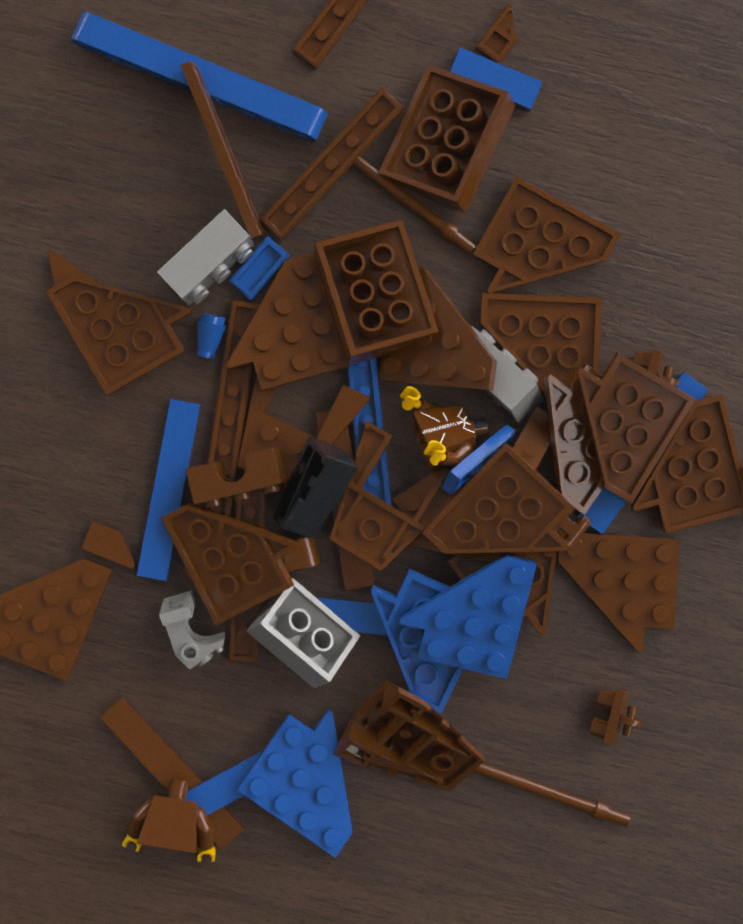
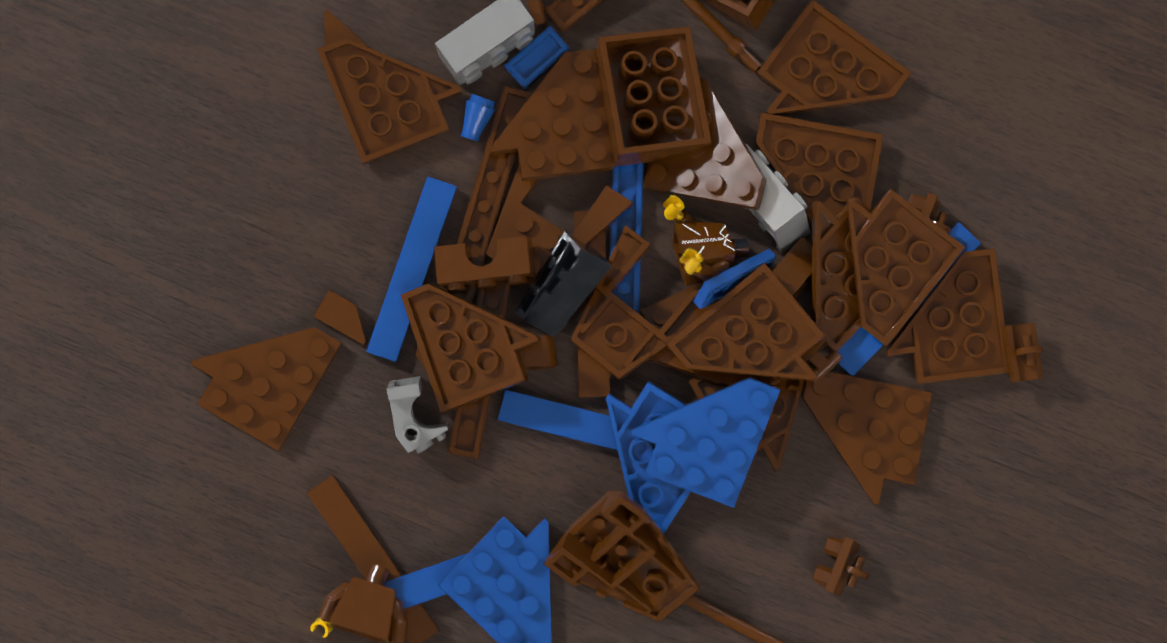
camera: 10 degrees right, 5 degrees down
light grey slope [246,578,360,688] -> none

